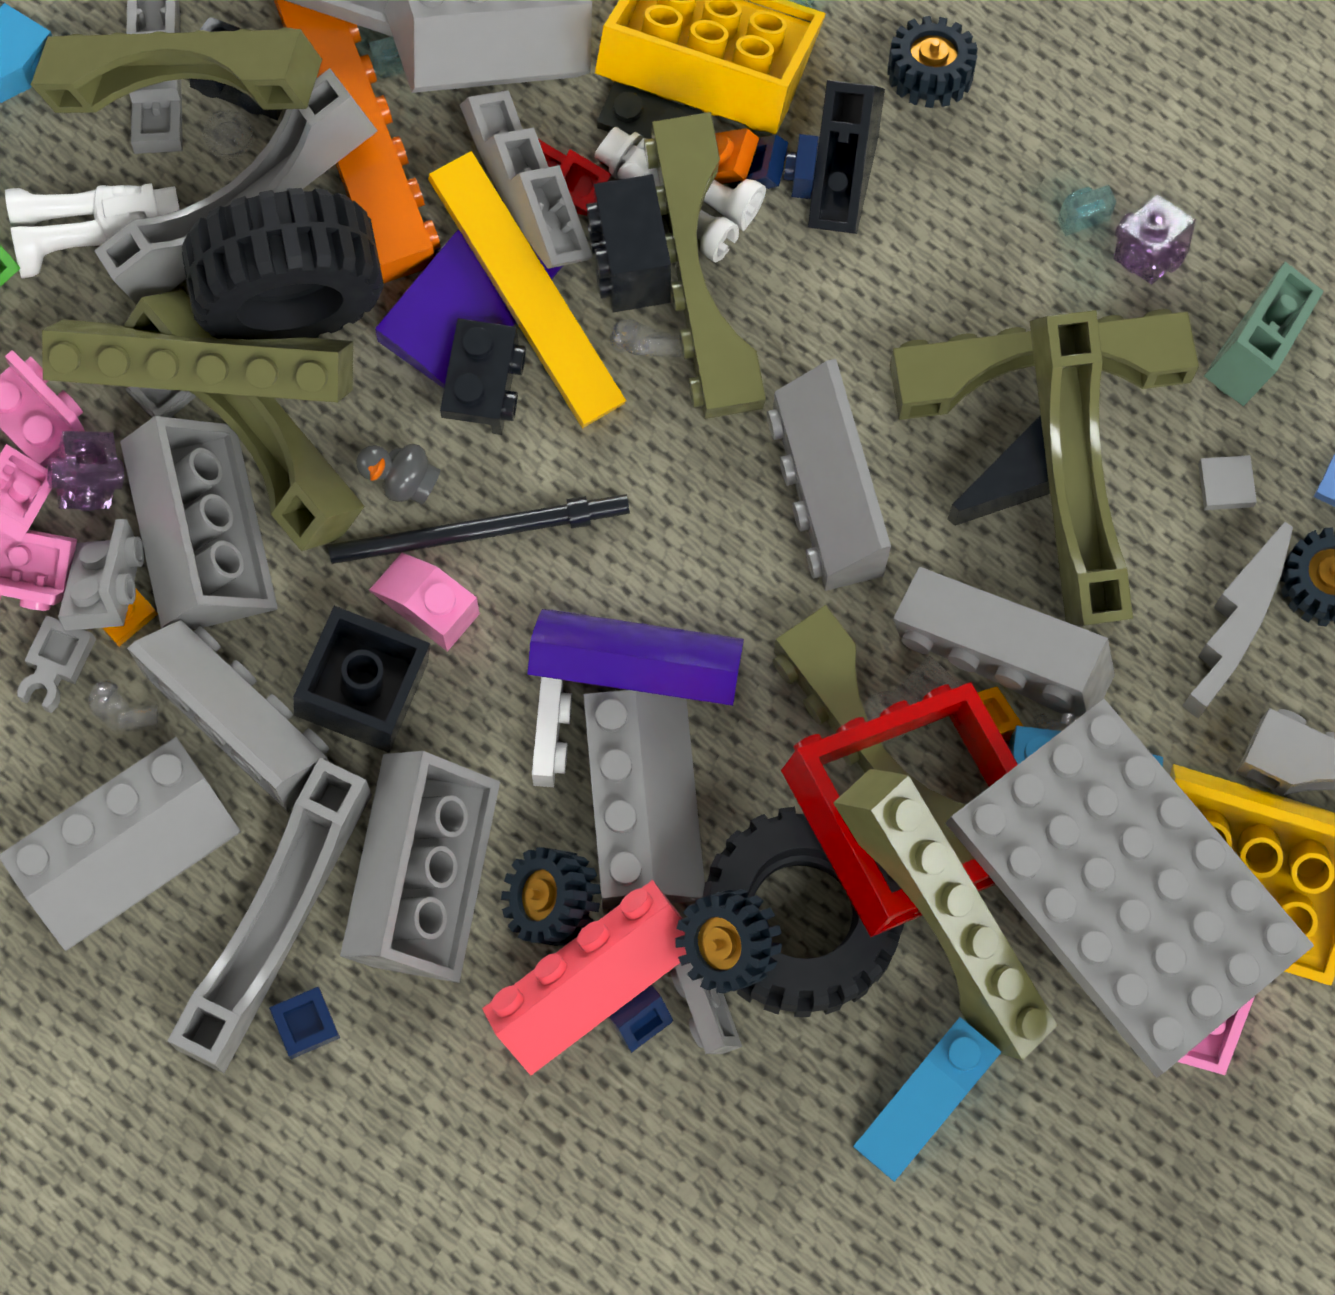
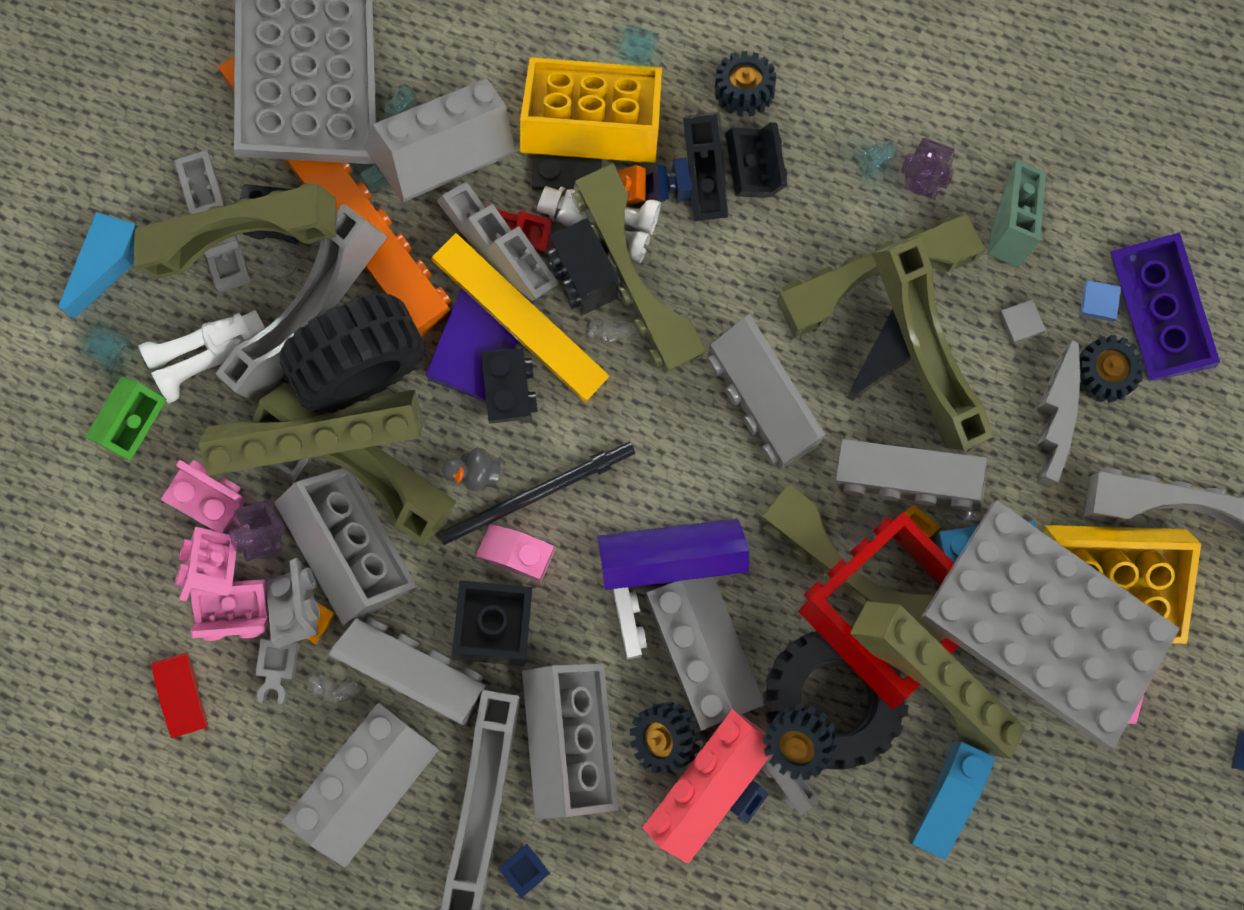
camera: 20 degrees left, 5 degrees up
none -> black bracket [725,122,787,198]

